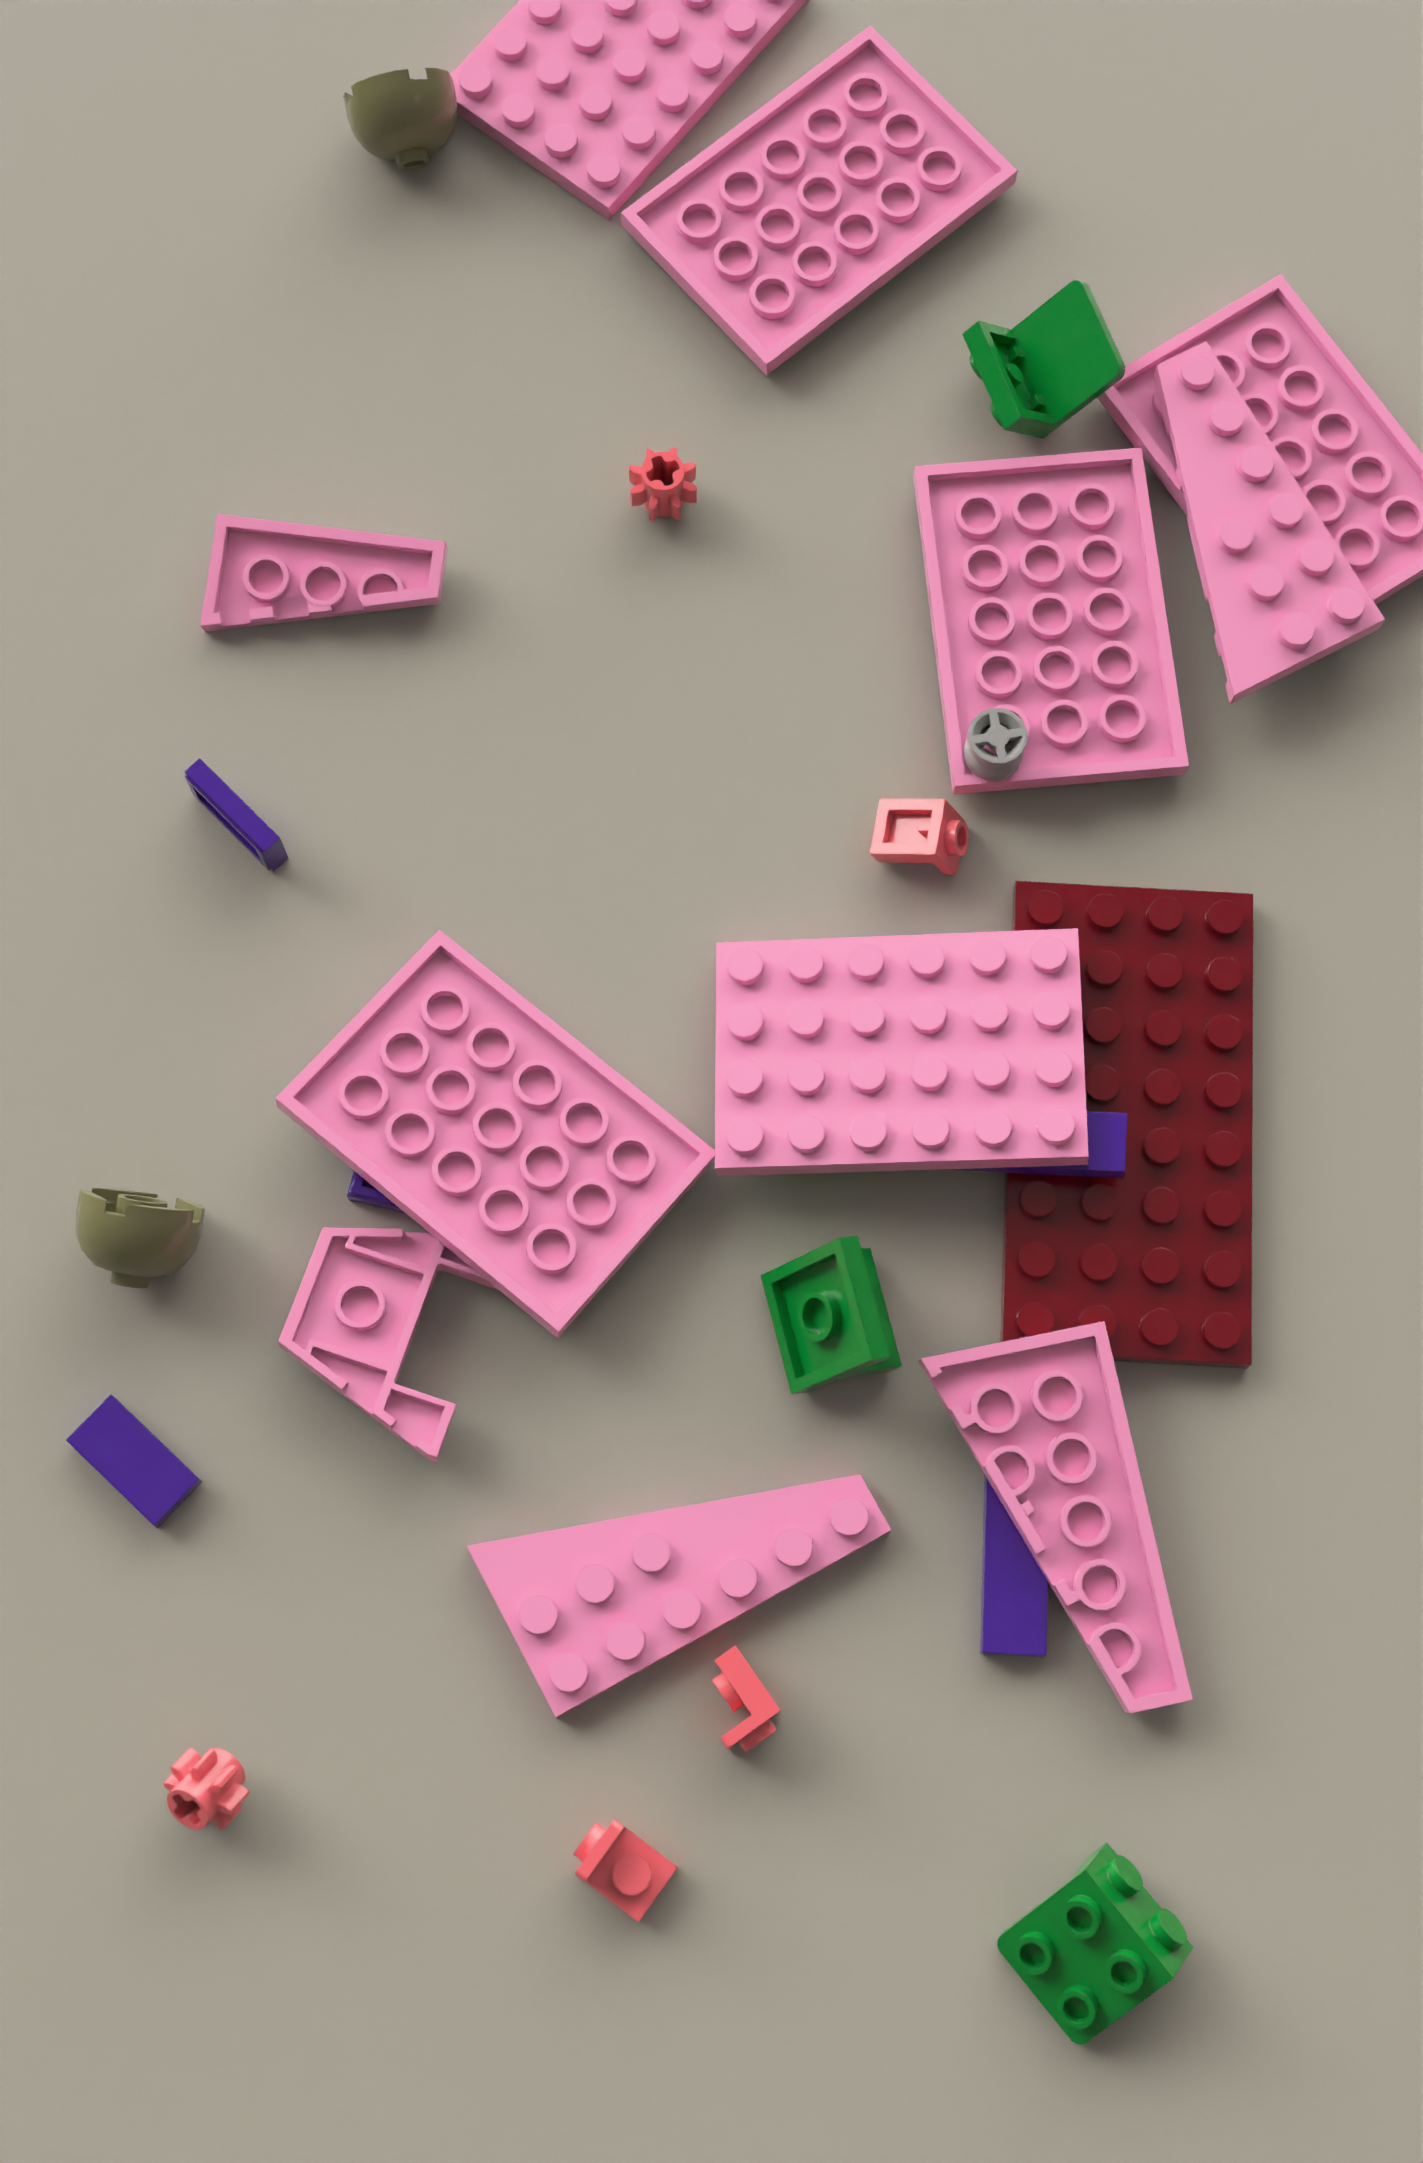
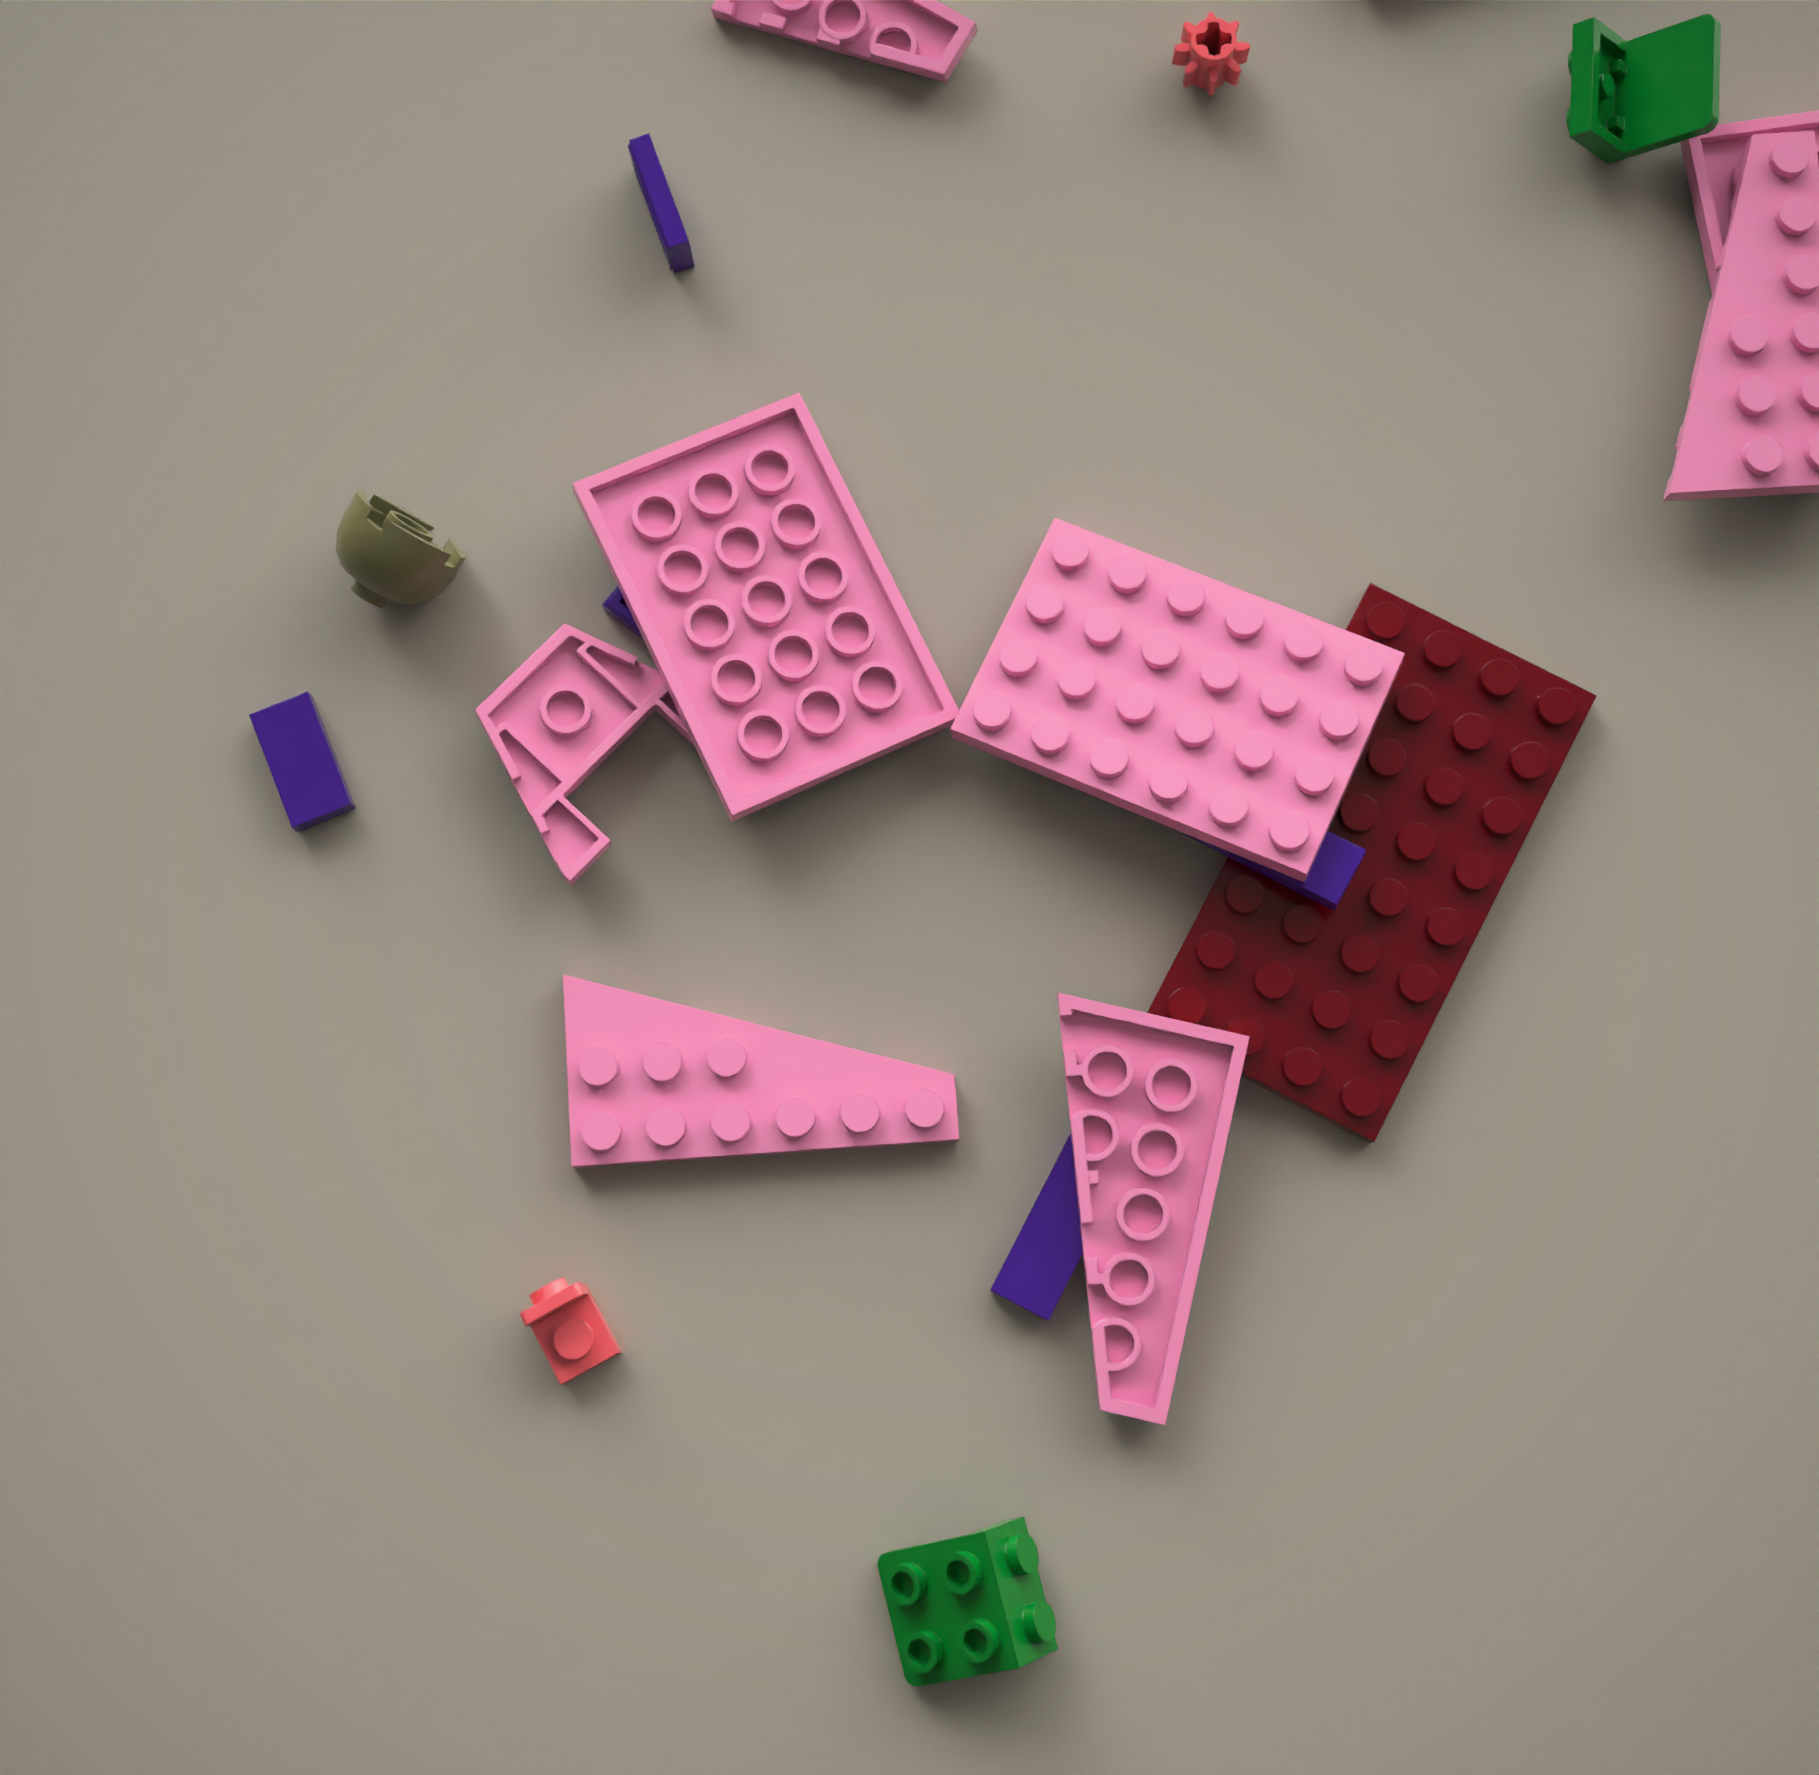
camera: 30 degrees right, 5 degrees up
coral gear [163,1748,249,1830] -> none
coral bracket [712,1645,781,1753] -> none
green bracket [760,1236,902,1394] -> none
coral bracket [870,799,969,875] -> none
bright pink plate [913,448,1189,795] -> none
light grey wheel [964,708,1027,781] -> none

